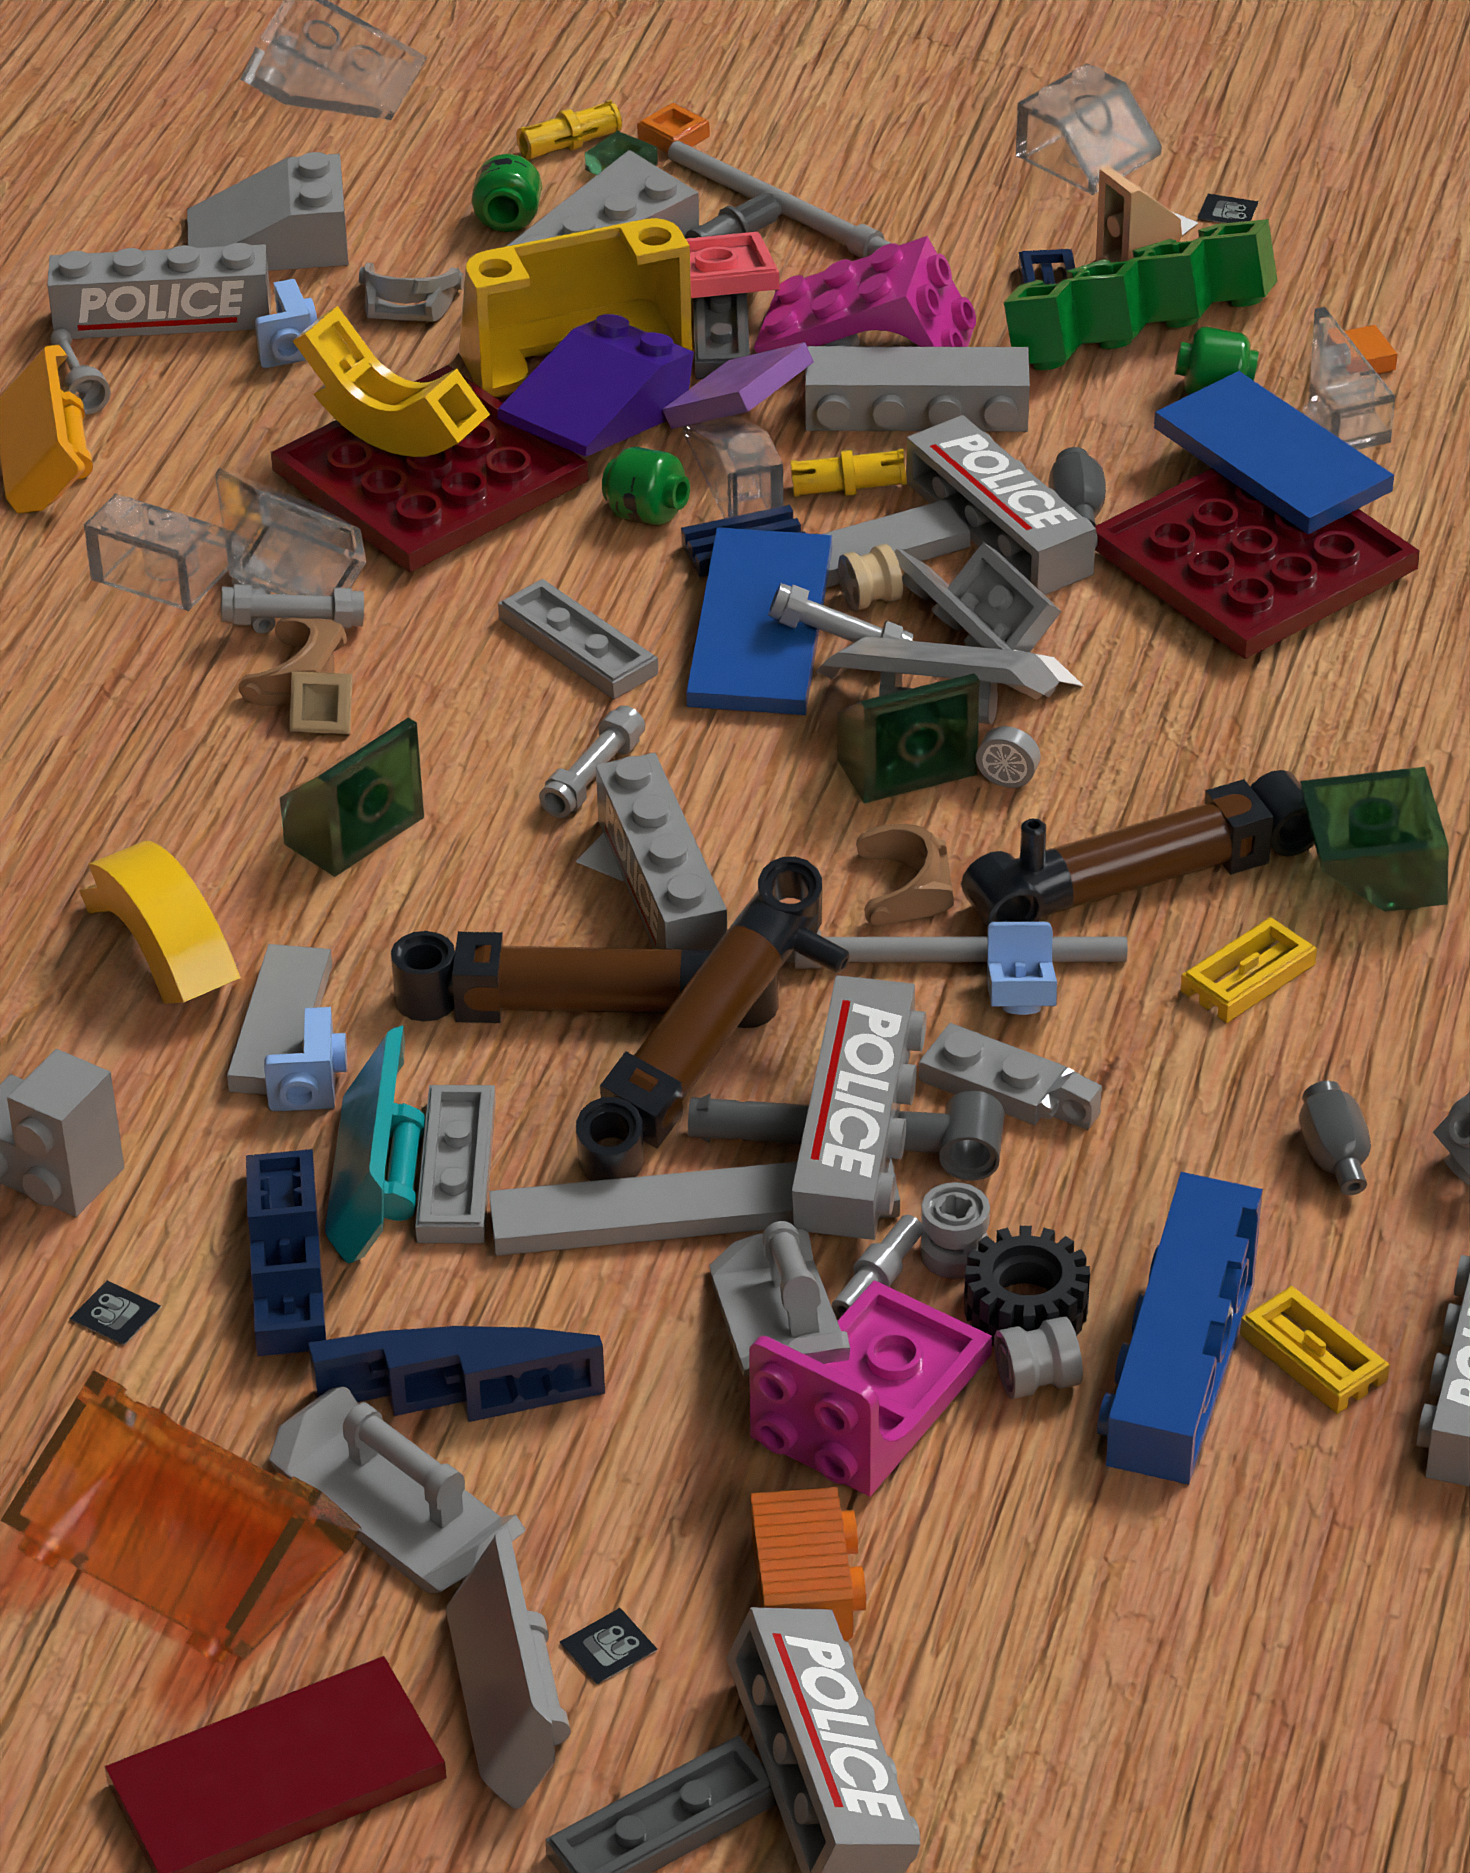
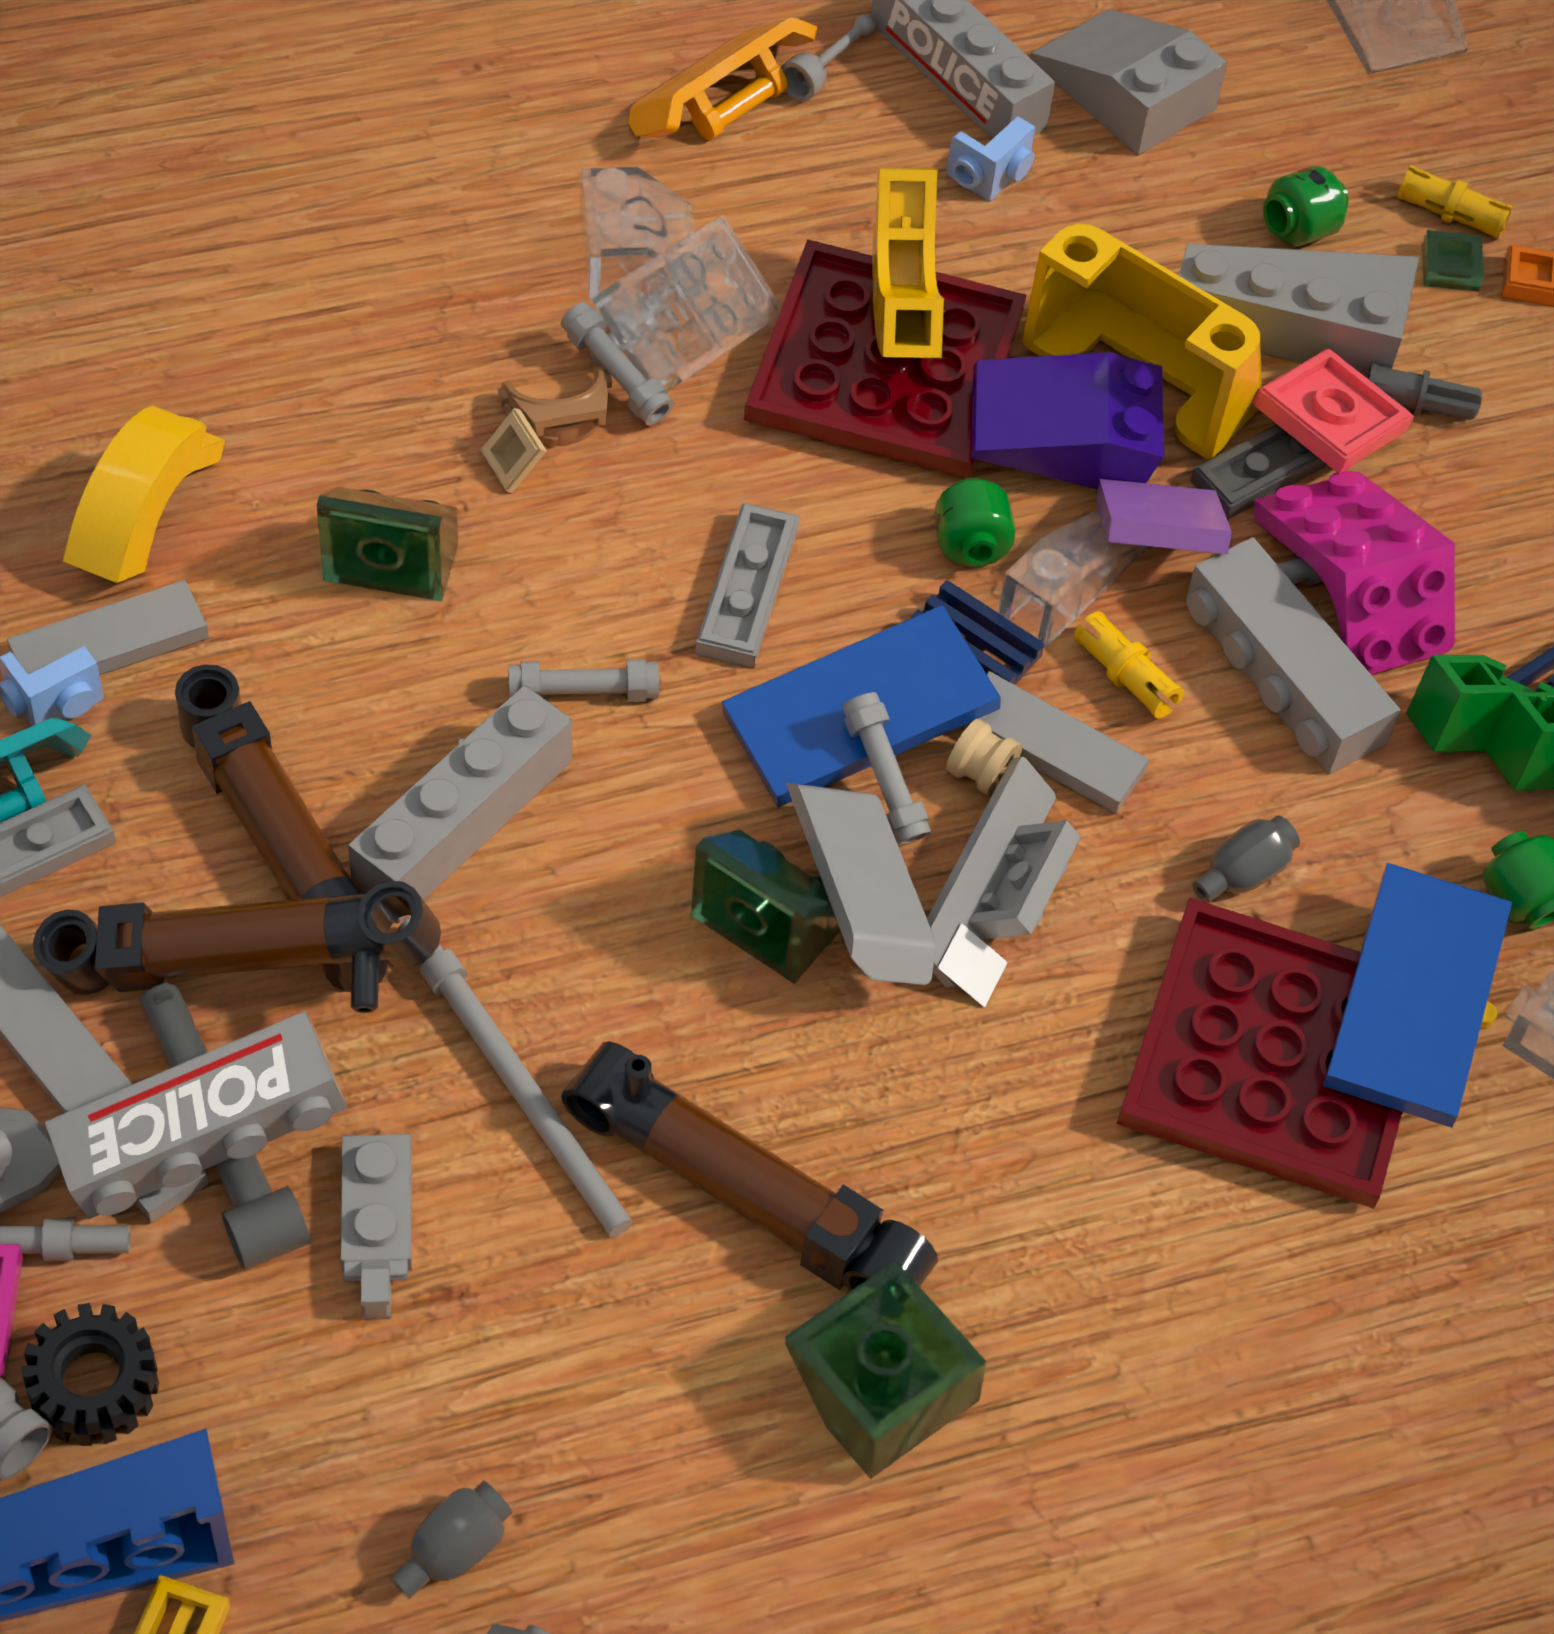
camera: 50 degrees right, 15 degrees up
light grey helmet [359,263,464,322] -> none
light grey bar [668,141,890,258] -> none
medium nougat helmet [856,824,954,926] -> none
light grey brick [906,415,1097,595] -> none
light grey wheel [920,1182,990,1279] -> none
light grey tile [976,726,1041,788] -> none
light blue bracket [987,922,1057,1015] -> none
yellow tile [1180,917,1317,1023] -> none

